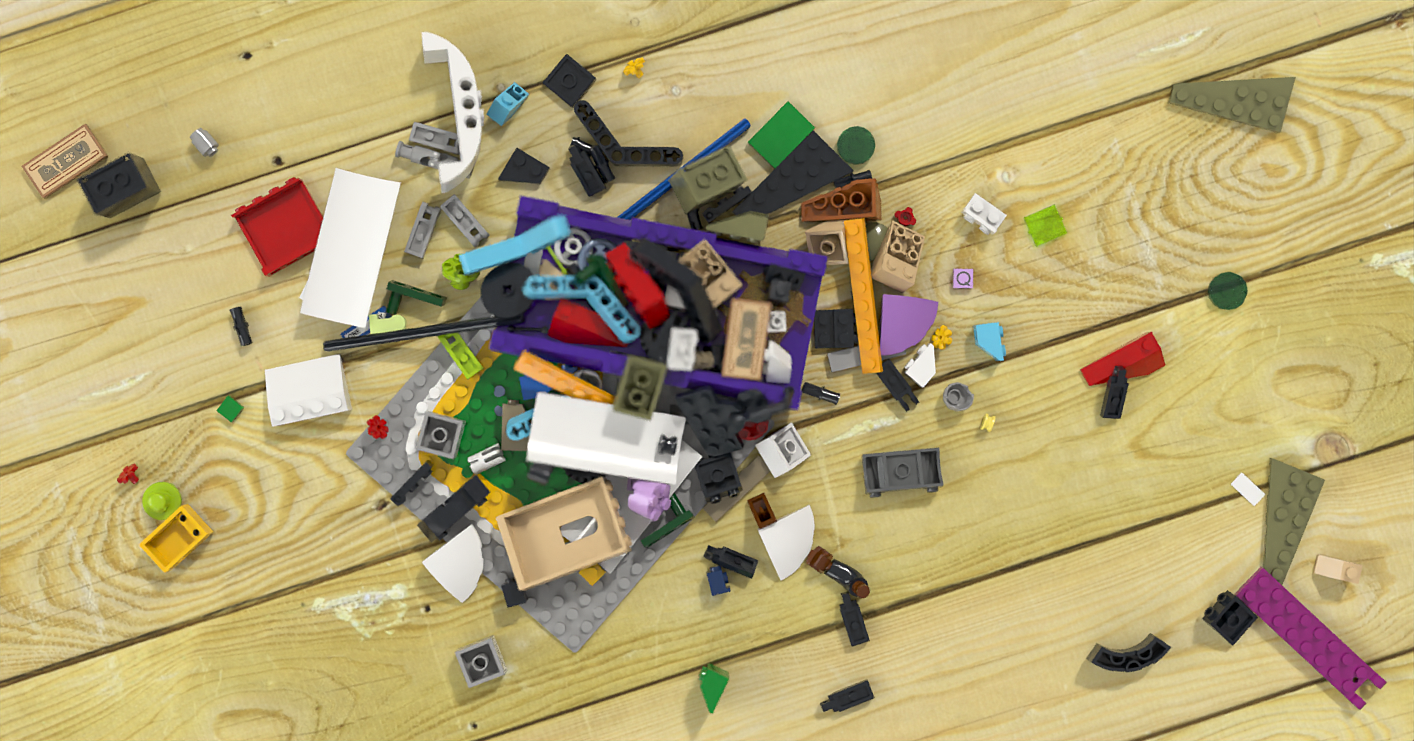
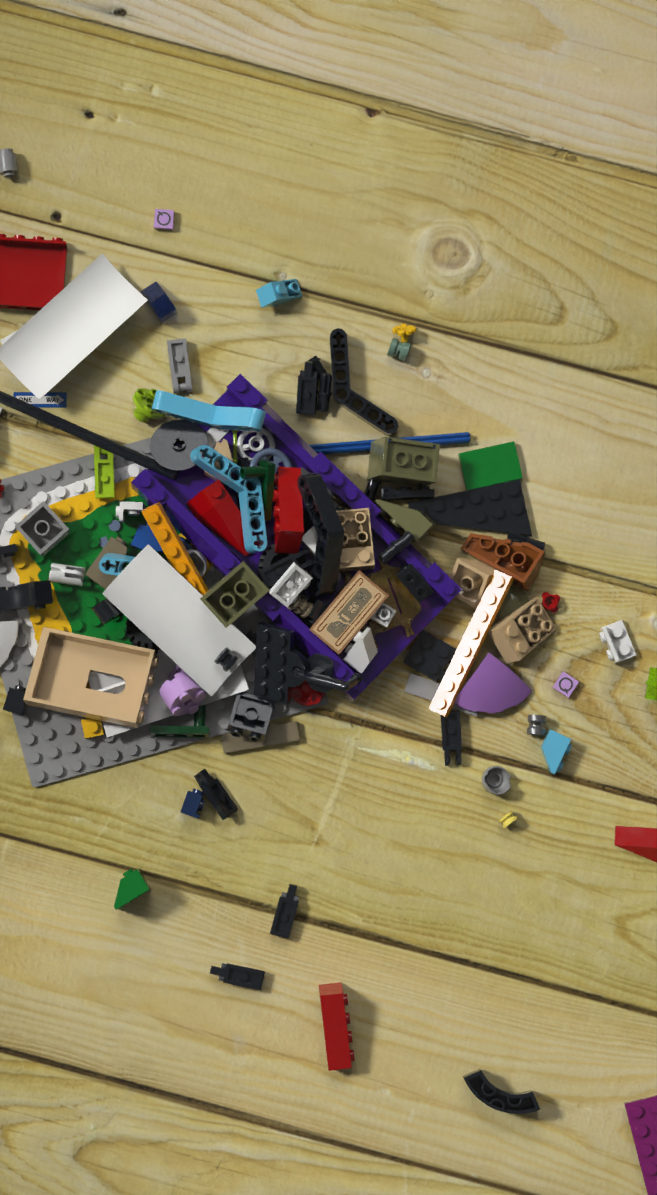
camera: 25 degrees right, 5 degrees down
yellowish green leg [369,314,407,334] -> none
dark green piece [386,280,447,315] -> none
light grey piece [395,141,474,179] -> none
light grey plate [404,202,441,258] -> none
light grey plate [409,122,460,155] -> none
white slope [422,32,484,193] -> none
black wing [498,148,550,184] -> none
black hinge [508,325,548,334] -> none
black tile [543,53,596,108] -> none
reddish brown slope [747,493,777,529] -> none
white slope [755,423,811,478] -> none
white brick [758,505,815,580] -> none
black brick [764,279,791,308] -> none
black axle [802,382,840,405] -> none
piece [806,546,870,598] -> none
clear green tile [837,126,875,165] -> none
dark grey piece [861,448,944,498] -> none
white slope [904,343,936,388] -> none
yellow plant [931,325,952,350] -> none
black hinge [1100,366,1129,419] -> none
black plate [1202,590,1258,646] -> none
none -> white bracket [116,502,145,523]
none -> clear blue slope [140,282,177,323]
none -> lavender tile [154,209,174,230]
none -> red wedge [319,982,355,1071]
none -> black pin [378,531,415,564]
none -> sand green wheel [387,338,411,361]
none -> flat silver wheel [527,715,547,735]

